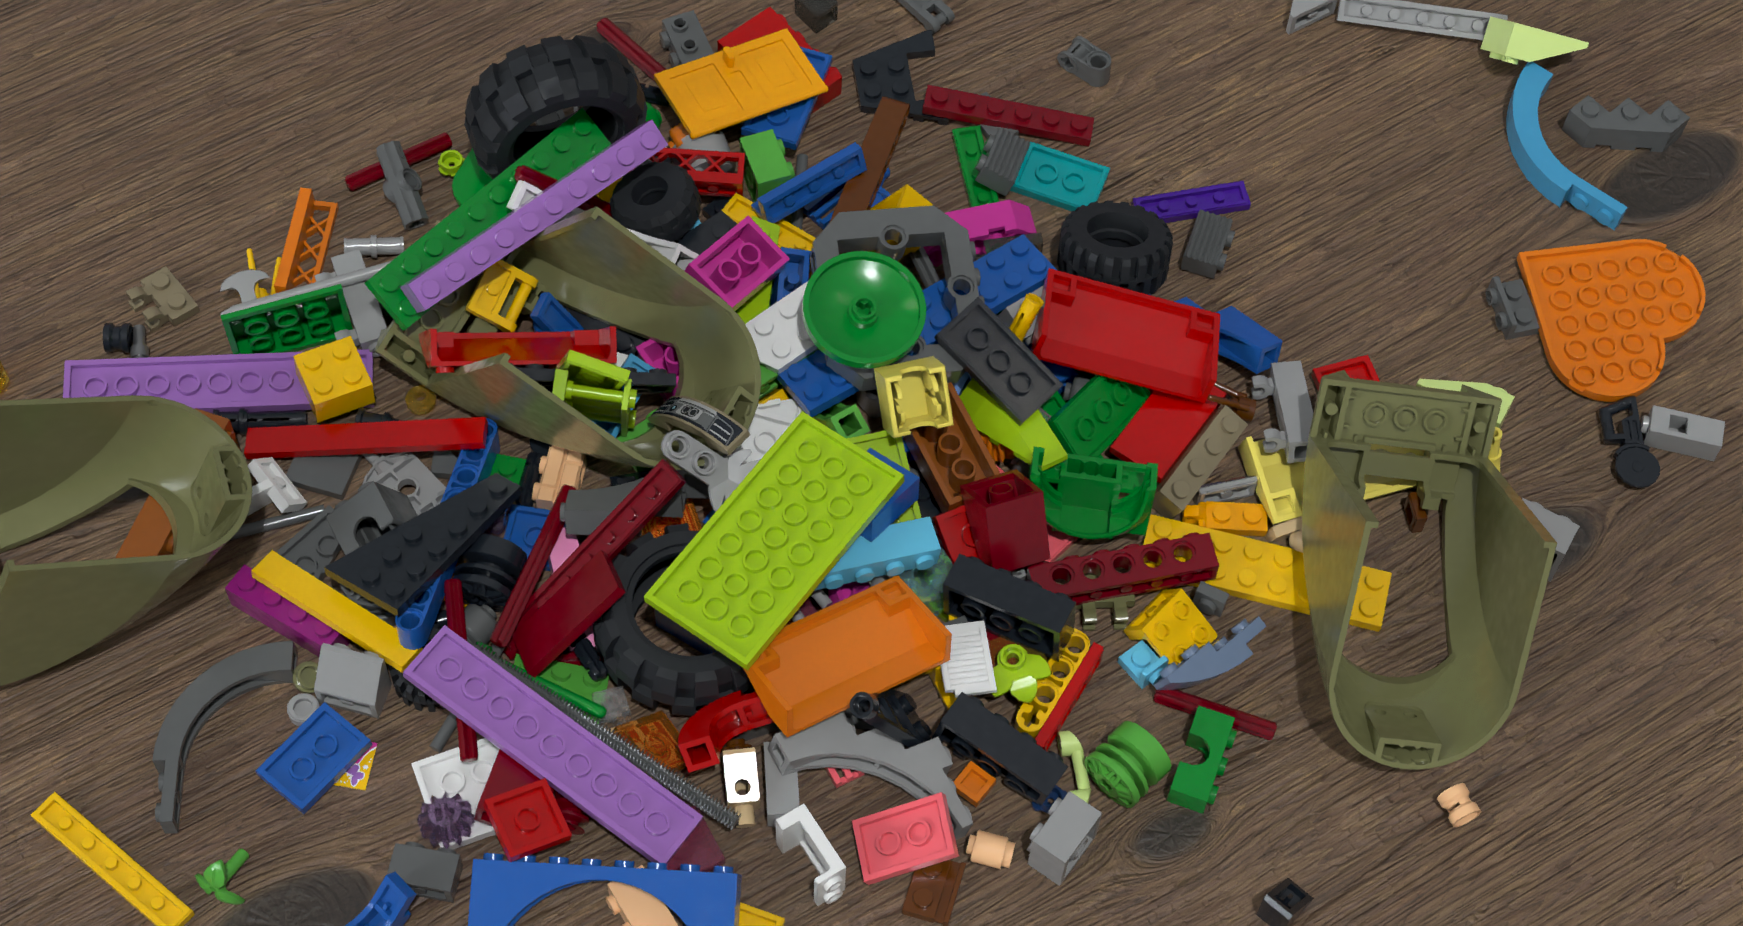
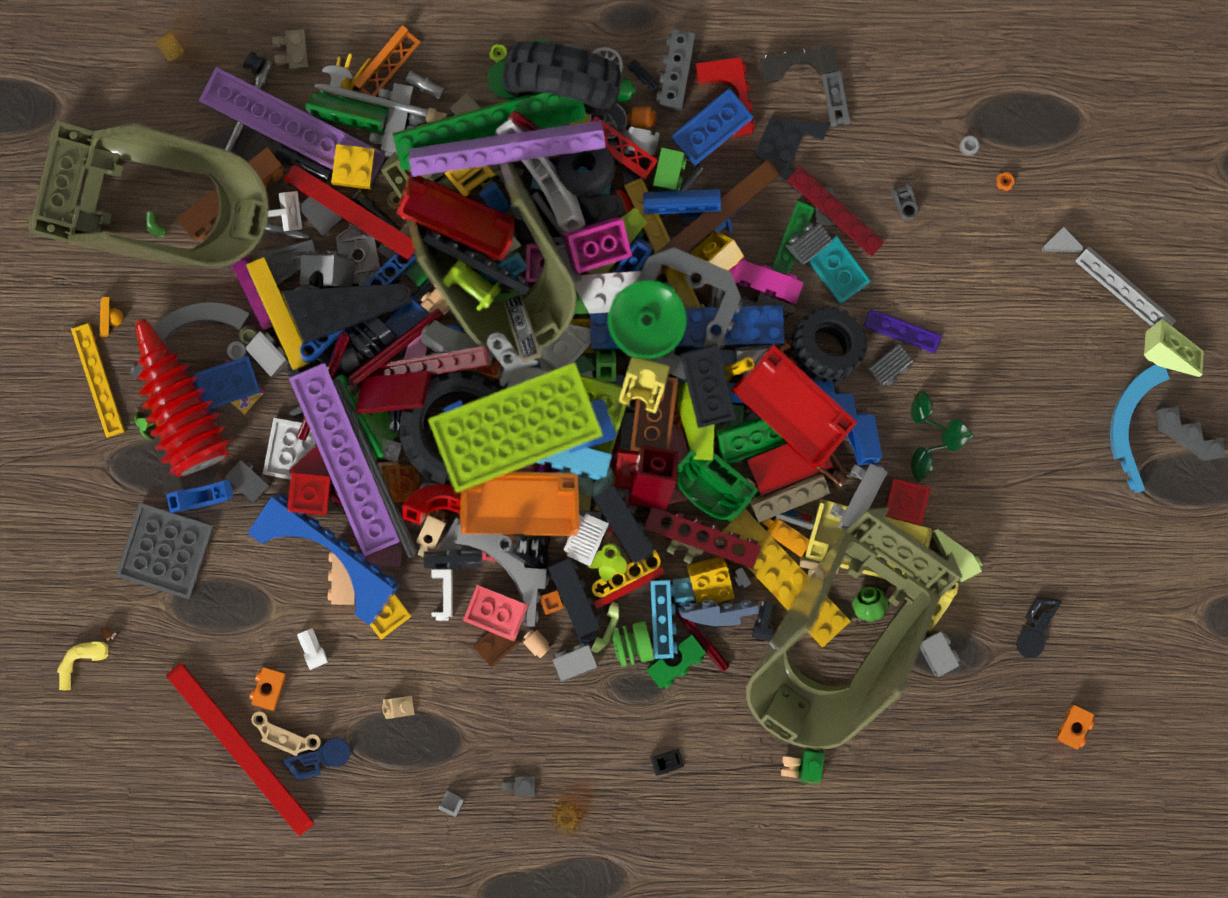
camera: 30 degrees right, 25 degrees up
dark red axle [345,132,452,191] -> none
dark grey piece [376,141,429,230] -> none
clear purple gear [417,791,475,849] -> none
lime tile [553,350,631,390] -> none
dark red axle [596,17,667,81] -> none
light orange door [654,28,828,140] -> none
dark grey bracket [1485,276,1540,340] -> none
orange plate [1516,239,1706,402] -> none
light grey brick [1640,405,1725,461] -> none
none -> light orange tile [100,297,124,337]
none -> red cone [135,319,233,478]
none -> black piece [423,549,482,569]
none -> medium azure brick [650,580,677,659]
none -> black piece [752,601,777,642]
none -> green torso [799,748,824,785]
none -> bright green plant [852,587,889,622]
none -> dark green plant [911,391,974,482]

